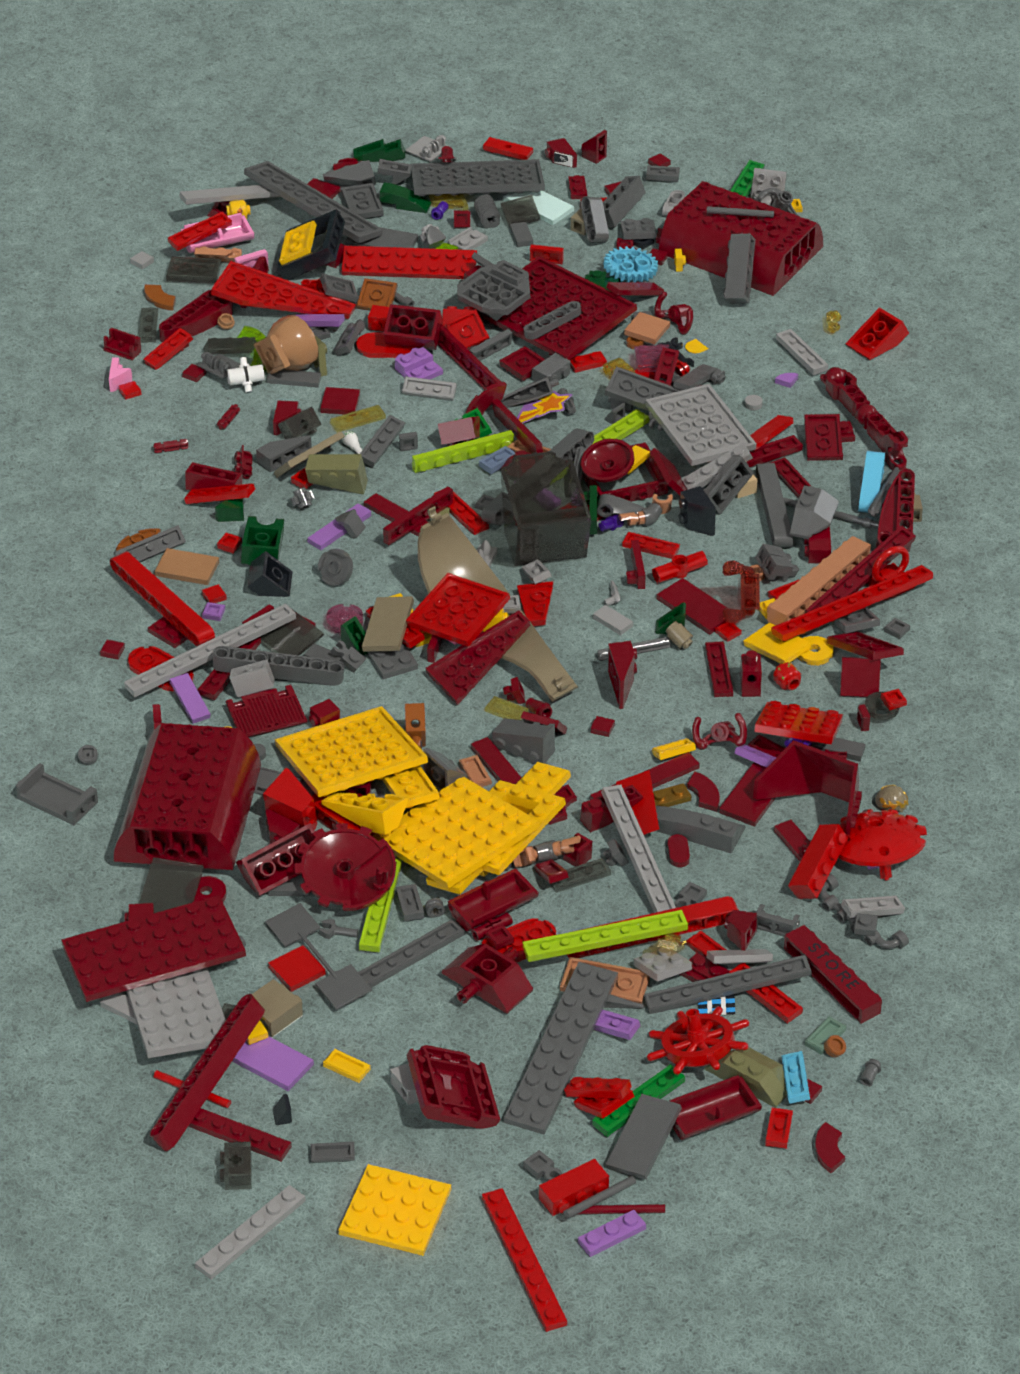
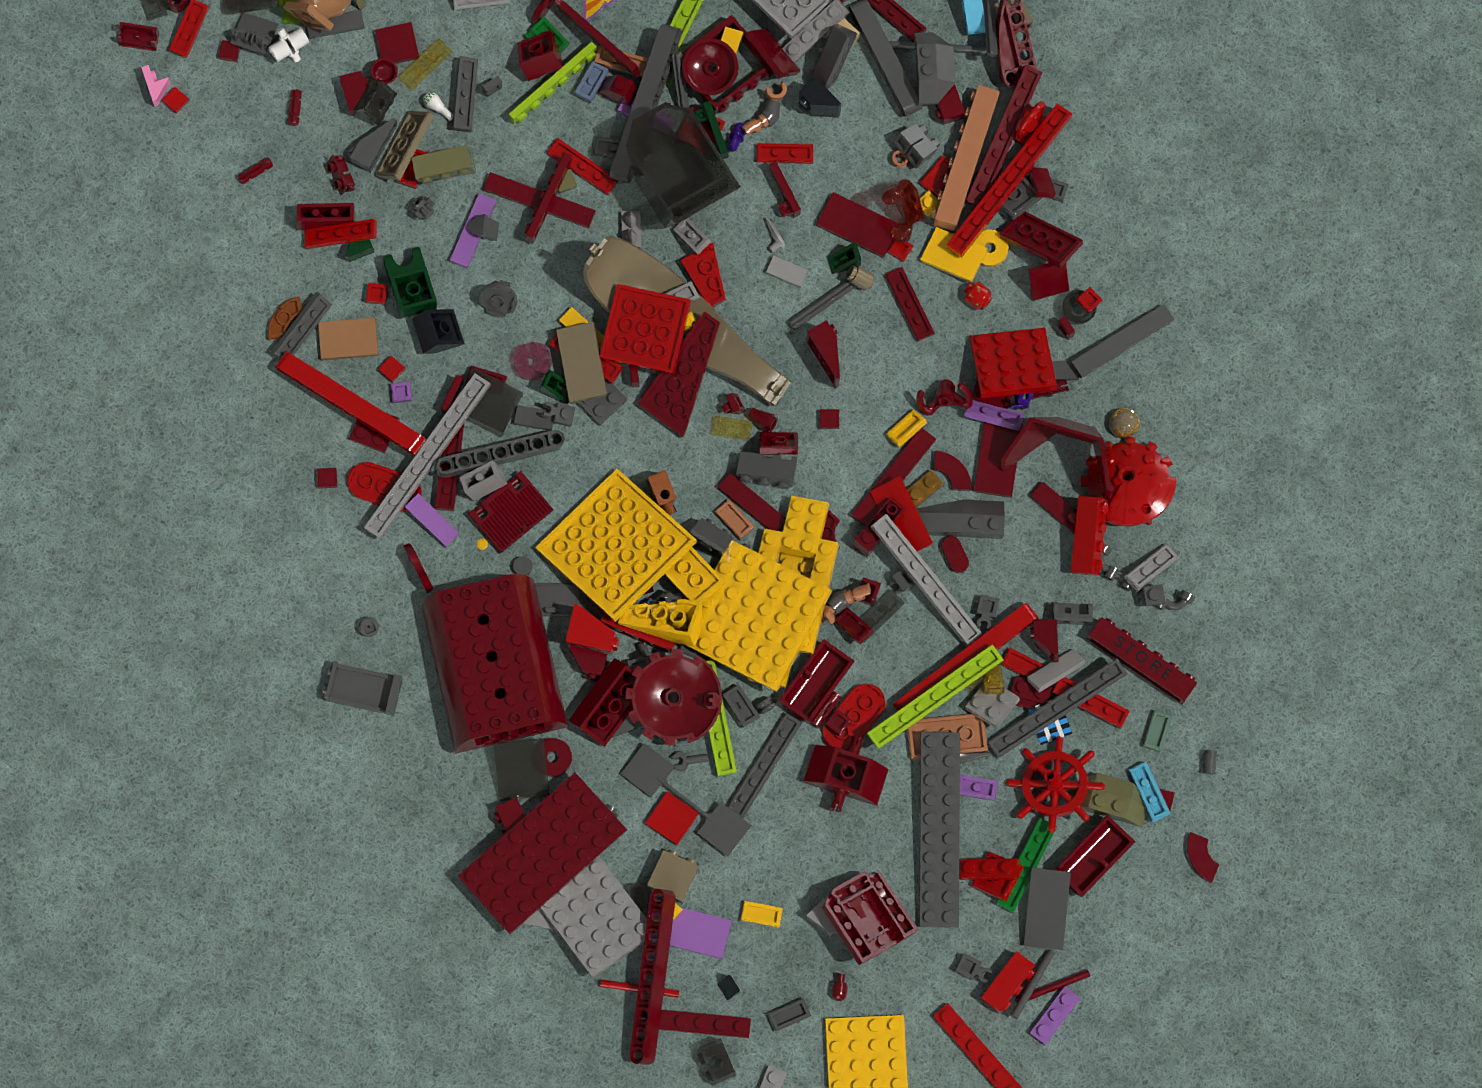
camera: 25 degrees left, 35 degrees up
dark red brick [309,699,340,727] -> none
dark grey piece [597,494,646,517] -> none
red piece [652,551,708,584] -> none
dark red torso [740,650,762,697] -> none
red plate [765,1107,793,1149] -> none
dark orange tile [824,1035,846,1058] -> none
none -> dark red piece [371,58,398,85]
none -> dark red cylinder [831,973,848,1001]
none -> dark red tile [1028,167,1056,198]
none -> dark grey tile [1071,304,1174,378]

